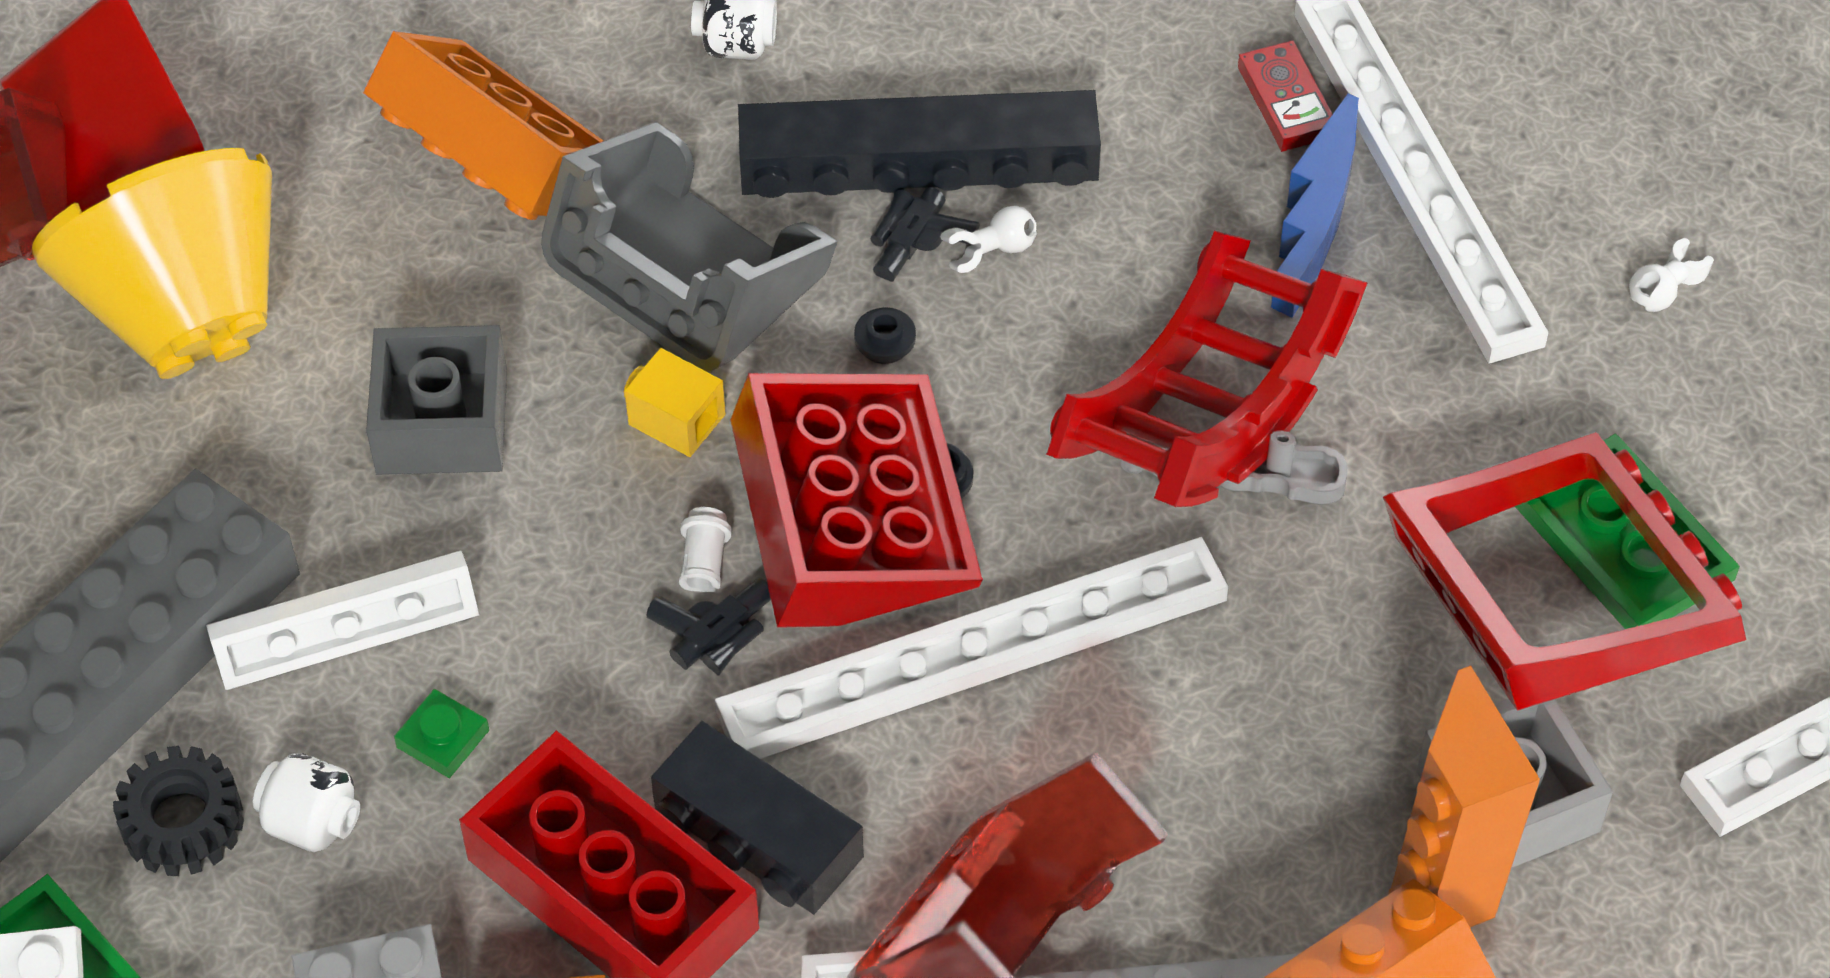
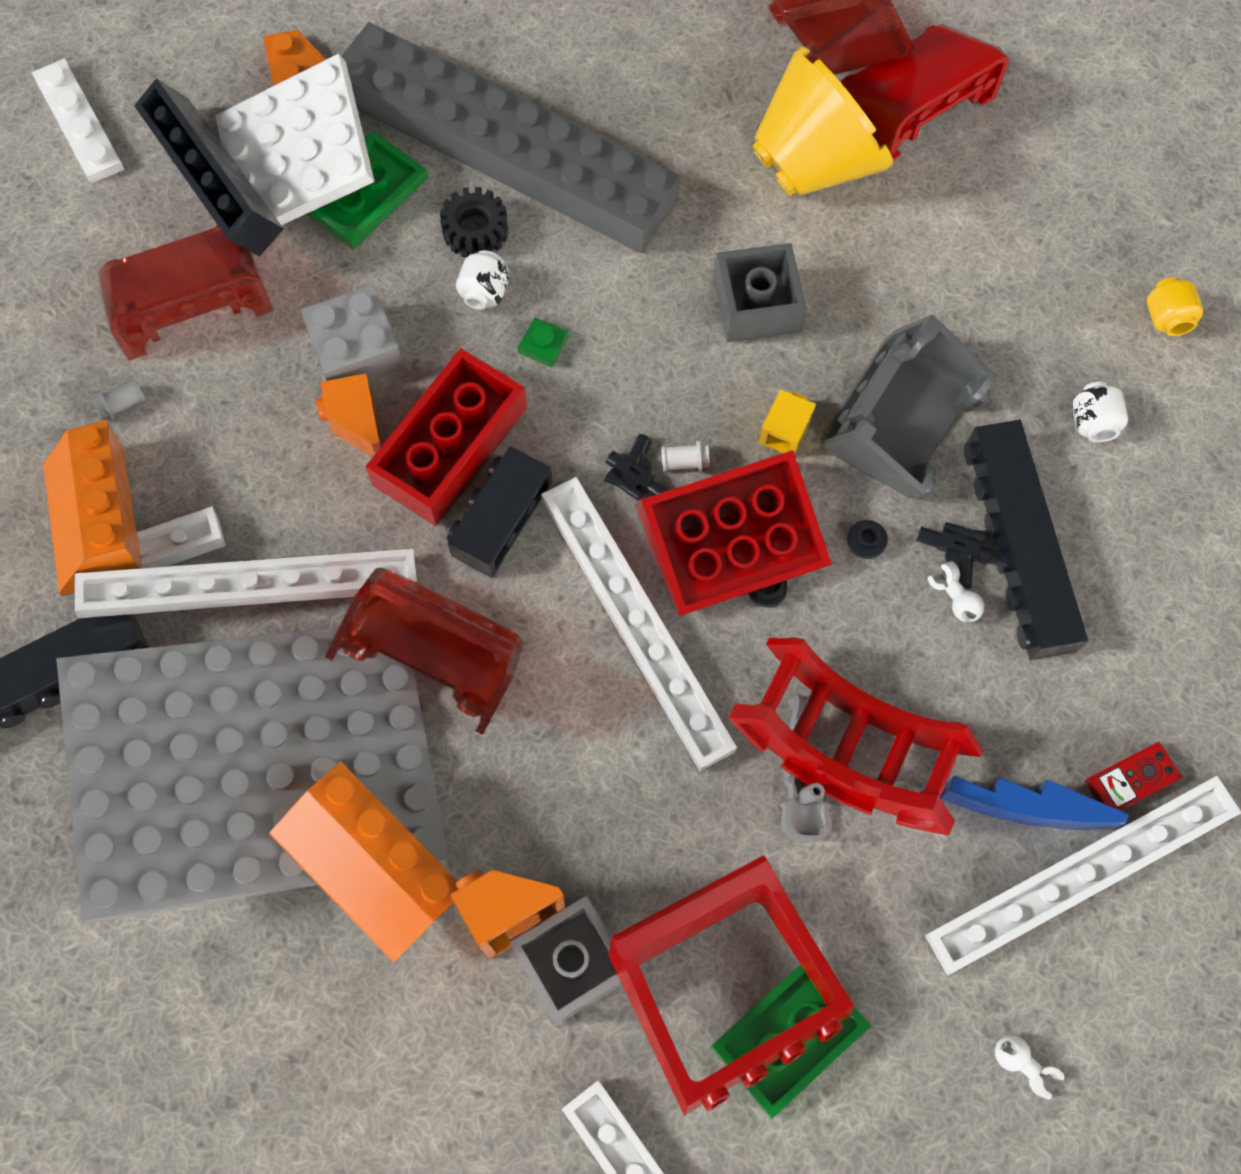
camera: 80 degrees right, 15 degrees up
white plate [206,551,479,690] -> none
orange slope [363,31,604,220] -> none

